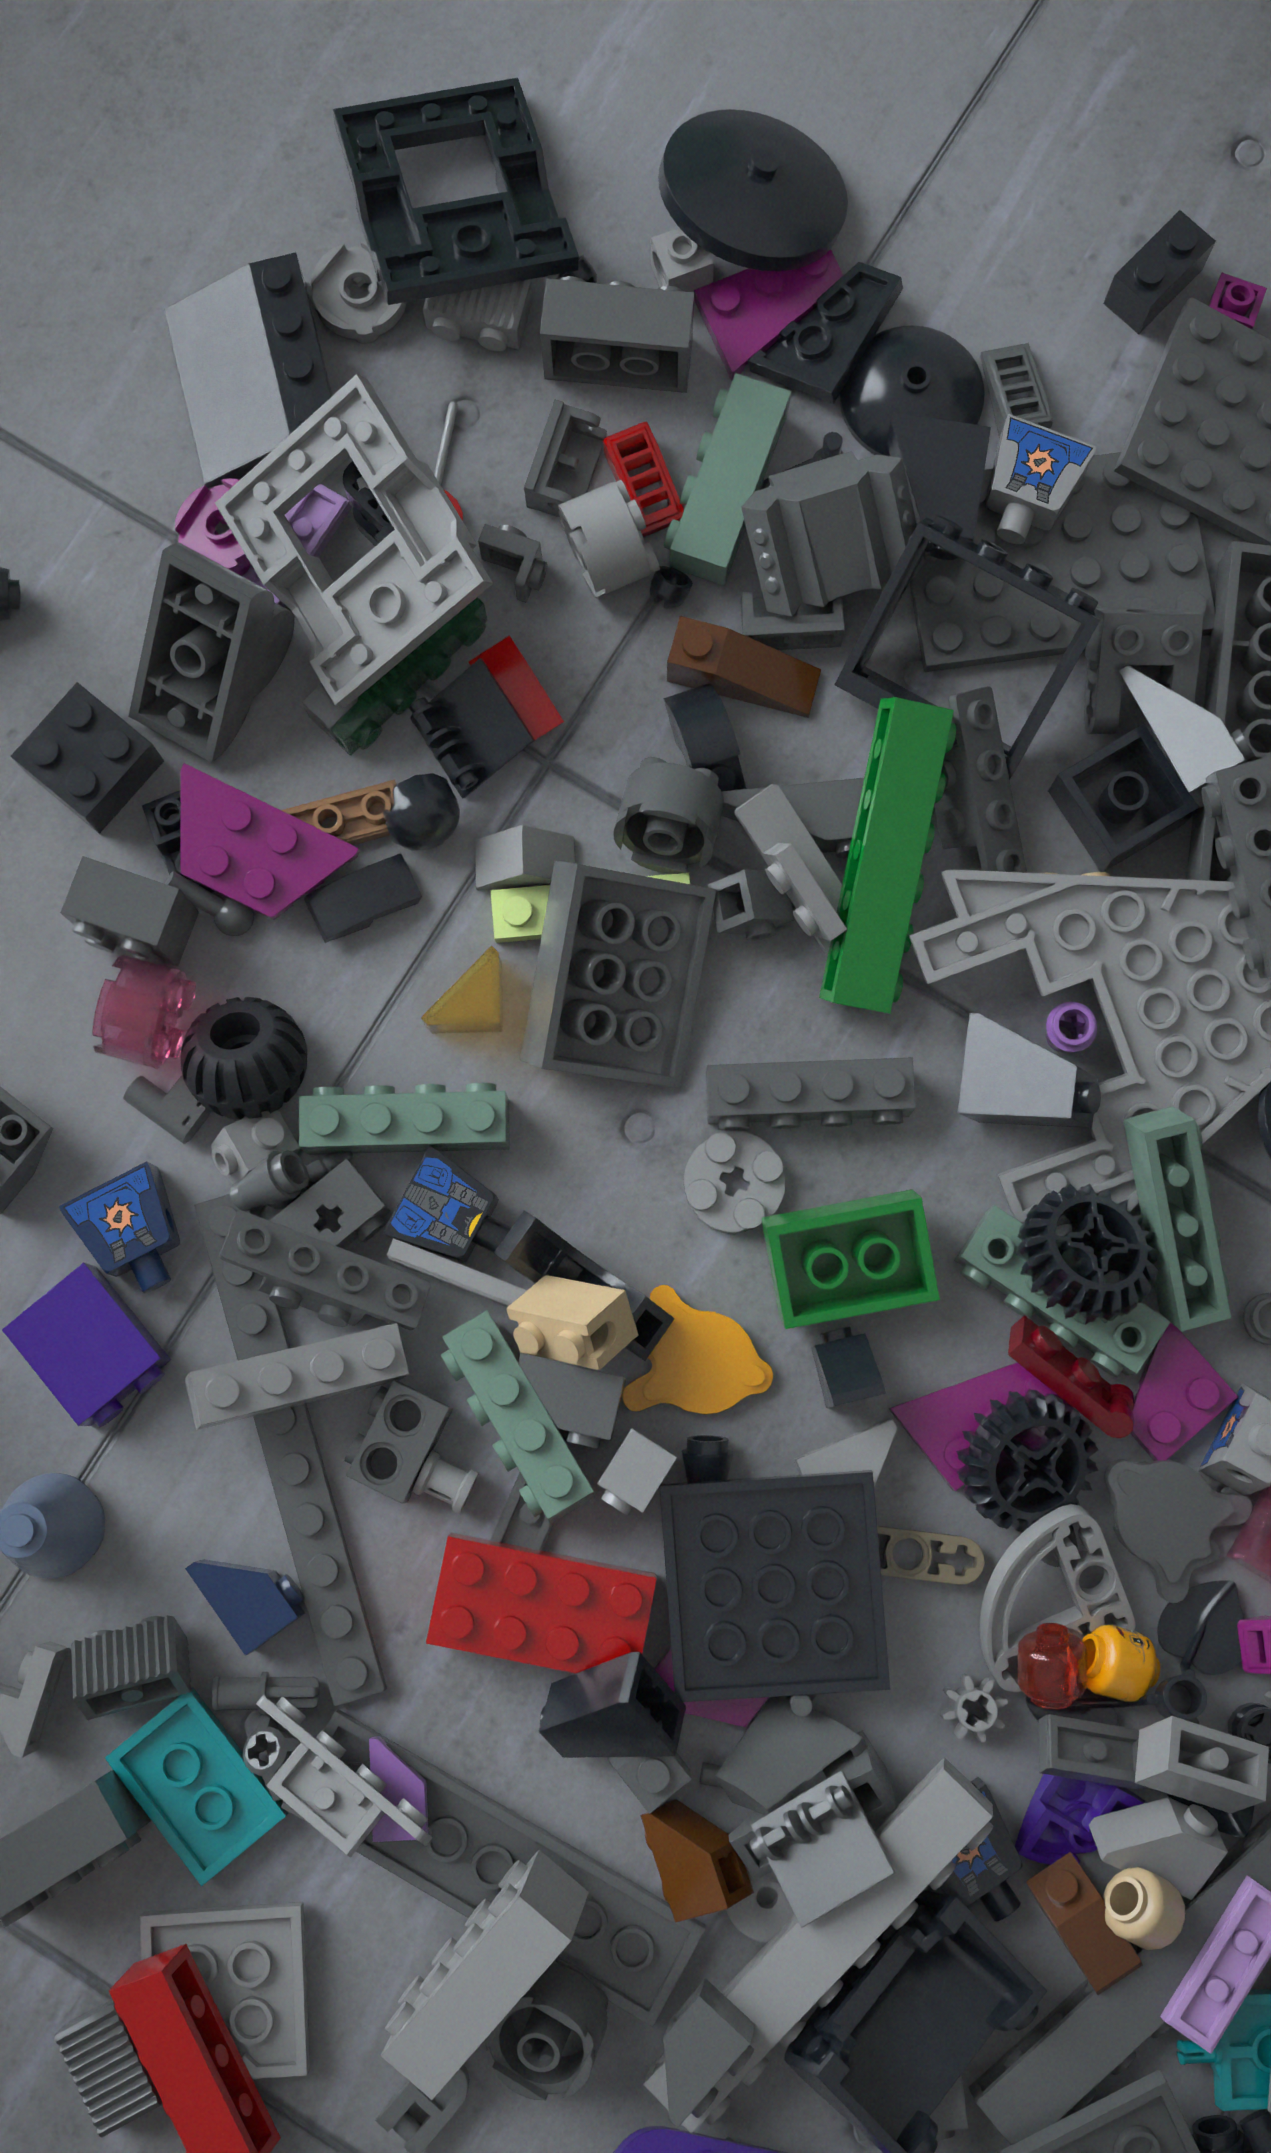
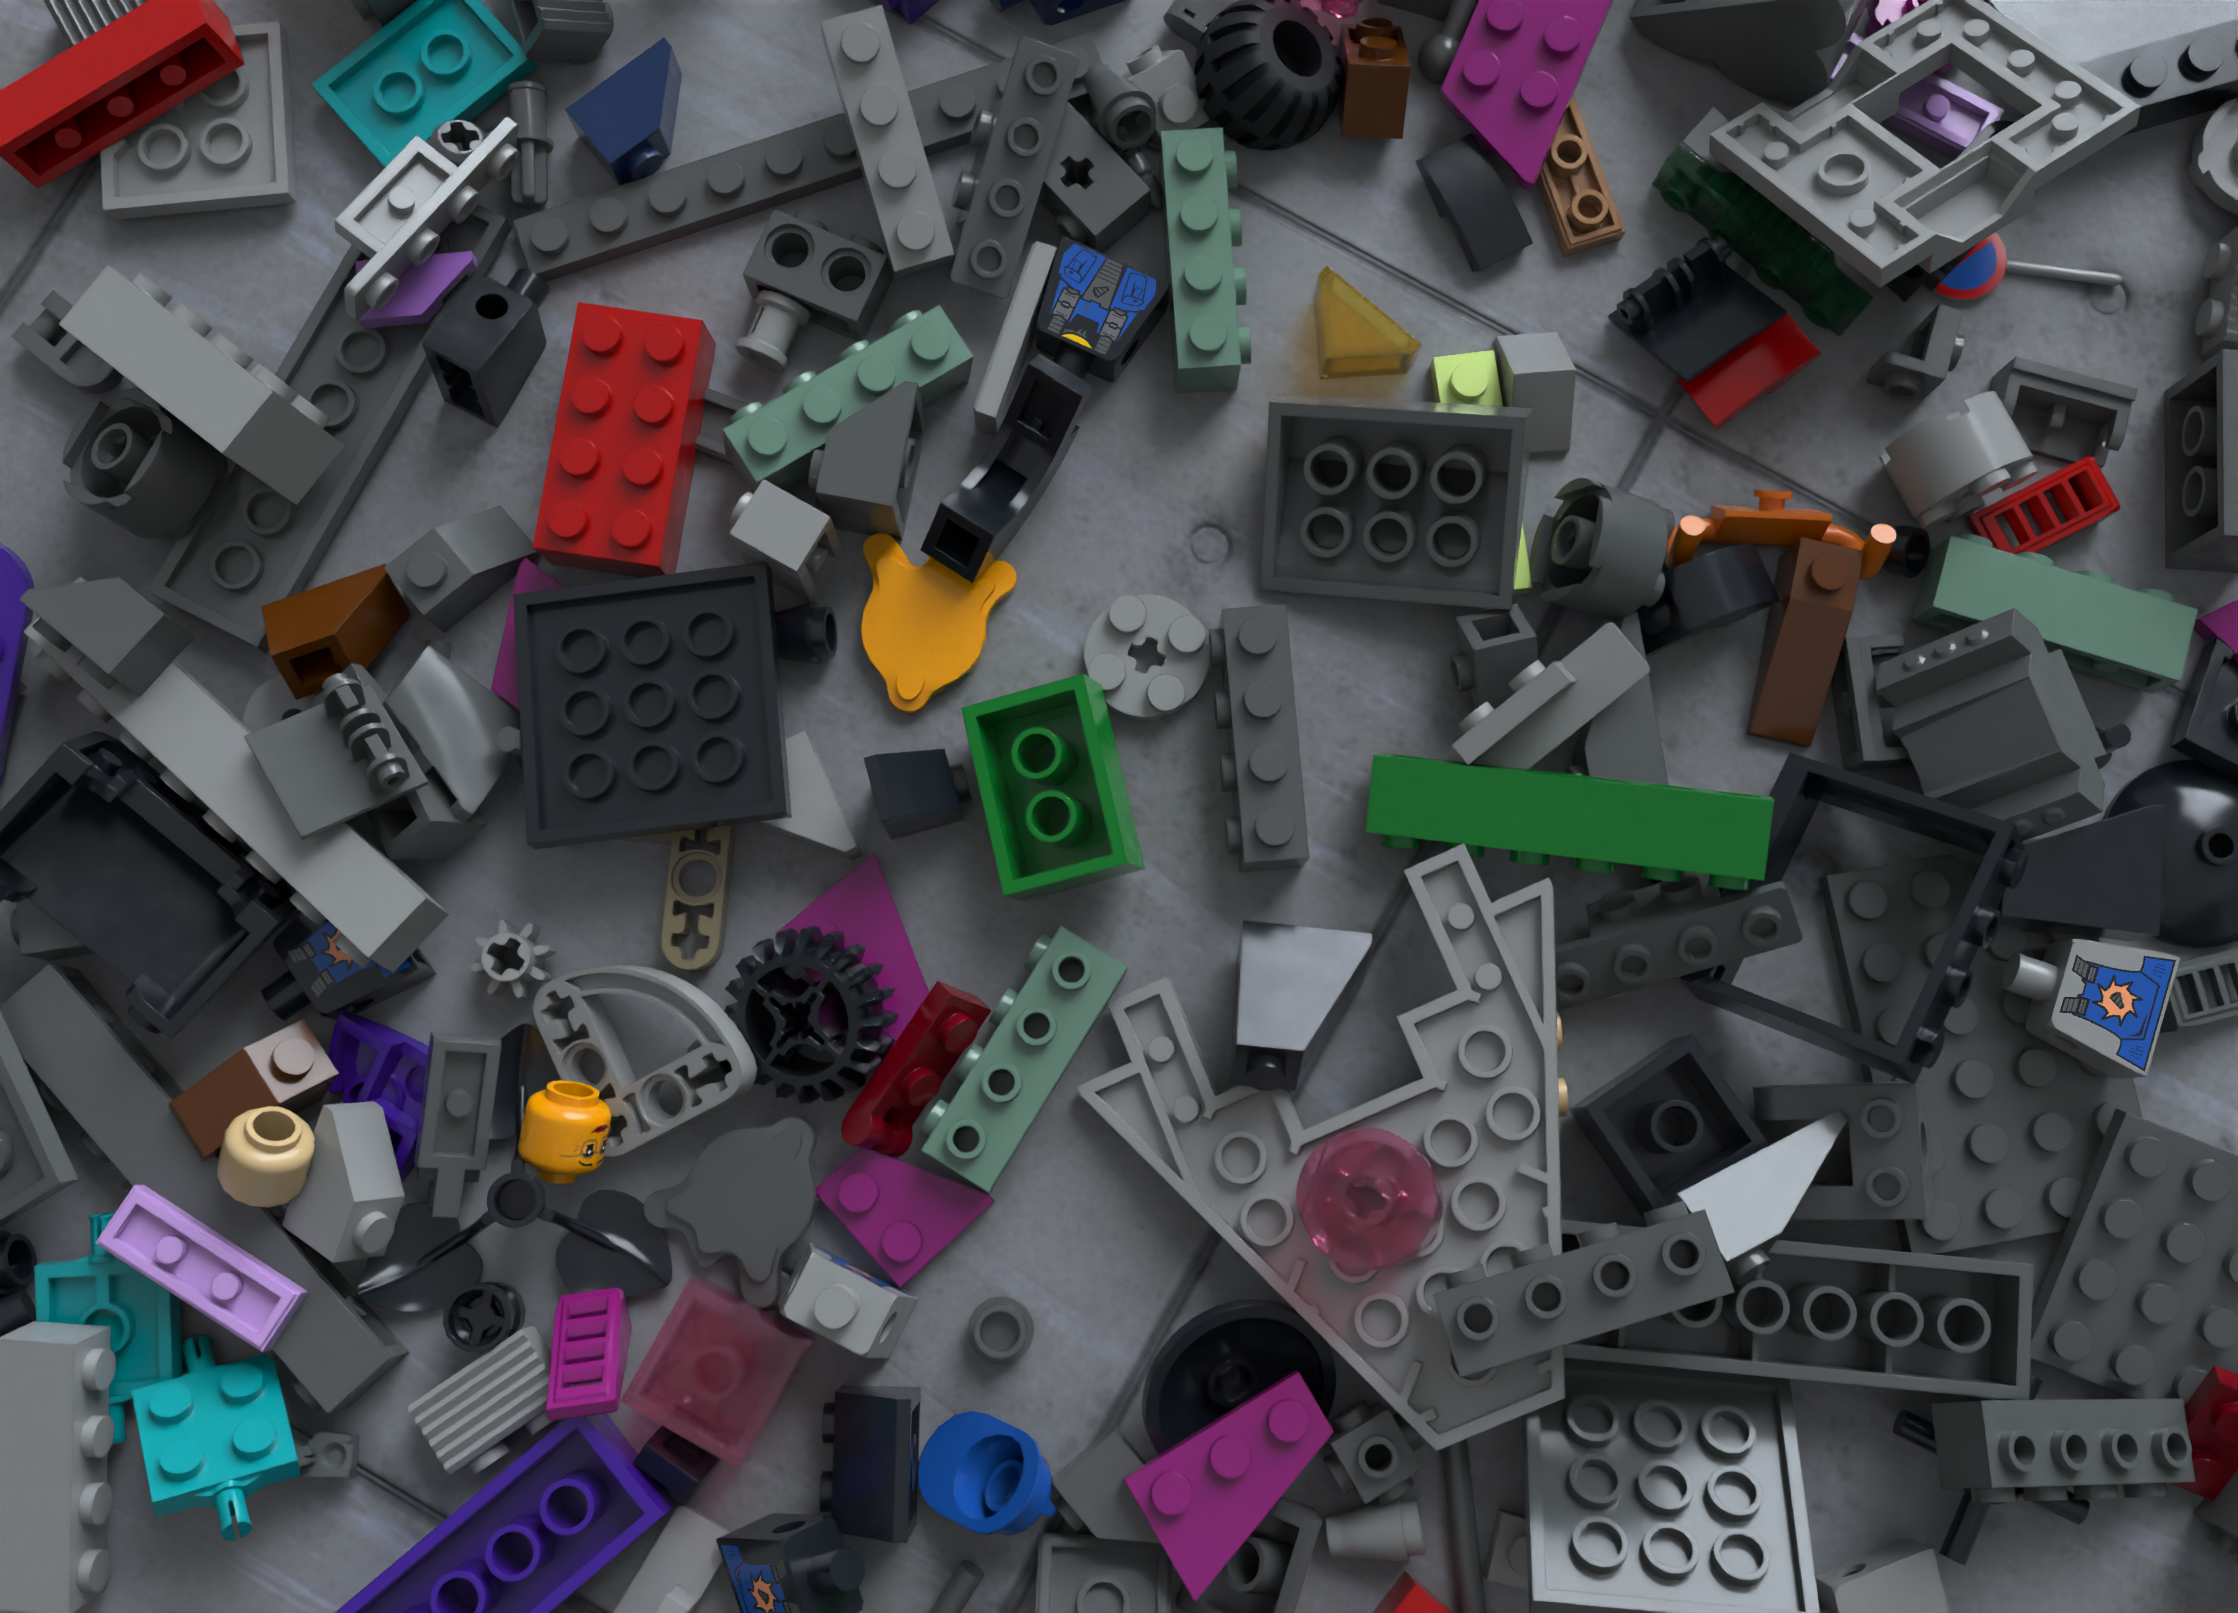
camera: 80 degrees right, 0 degrees up
black hair [383,773,460,851] -> none
tan brick [506,1275,638,1370] -> none
black slope [539,1652,686,1758] -> none
black gear [1016,1183,1160,1325] -> none
clear red head [1017,1623,1088,1709] -> none
medium lavender cone [1046,1002,1098,1052] -> none
sand green brick [1123,1106,1231,1332] -> none
light grey brick [1135,1716,1269,1813] -> none
none -> black torso [422,268,550,428]
none -> clear pink brick [1296,1127,1443,1269]
none -> reddish brown slope [1338,17,1411,139]
none -> orange piece [1664,489,1897,580]

